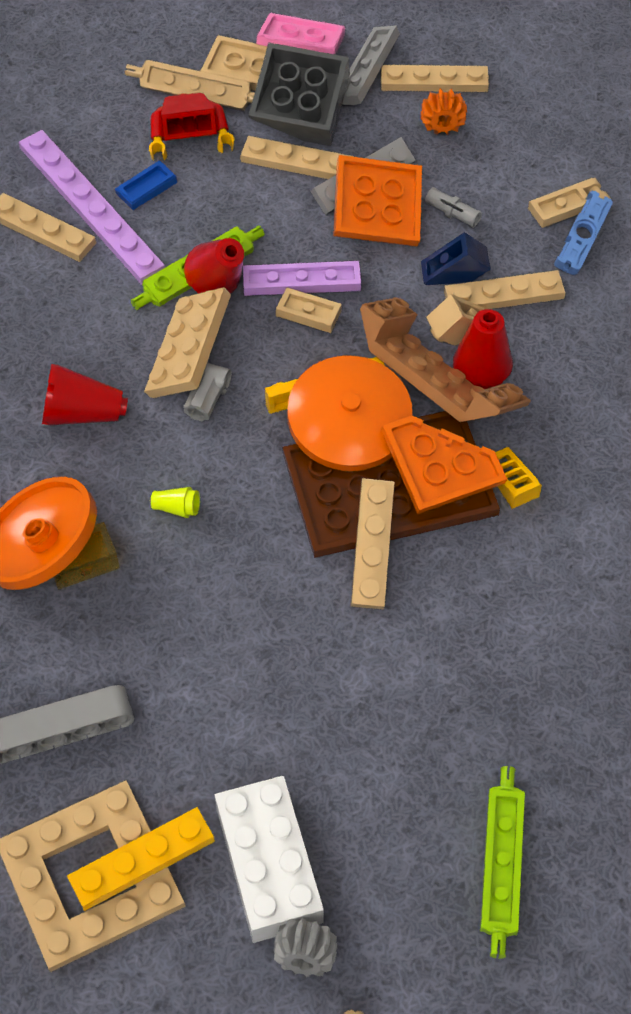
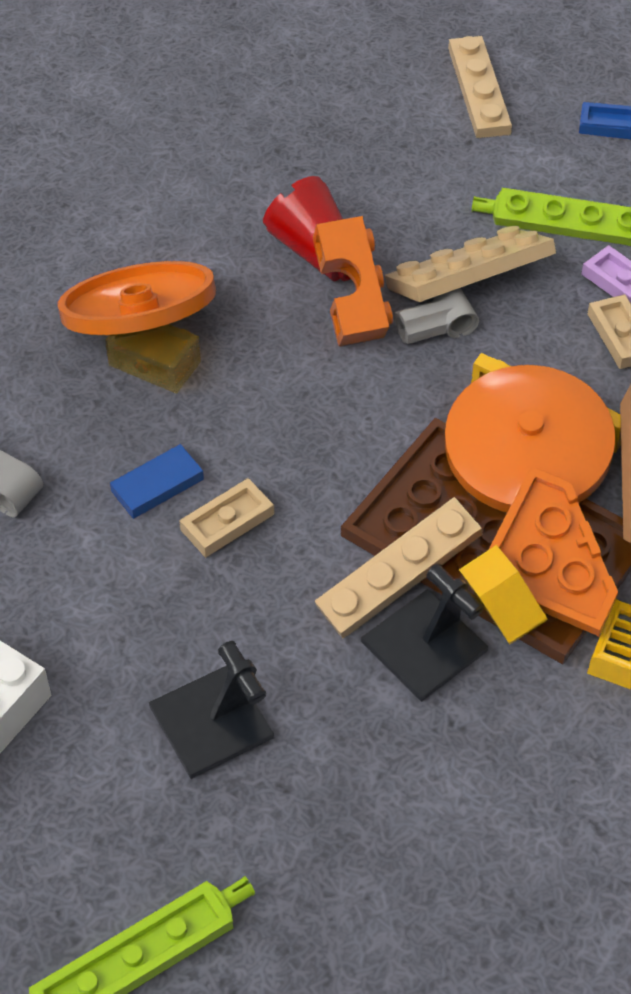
camera: 50 degrees right, 5 degrees down
lavender plate [19,130,165,285] -> none
neon yellow cone [151,487,200,518] -> none
red cone [184,238,244,294] -> none
none -> blue tile [110,444,204,519]
none -> black plate [149,641,274,779]
none -> tan plate [179,478,274,558]
none -> orange arch [313,216,393,346]
none -> black plate [361,563,488,702]
none -> yellow slope [459,545,548,645]

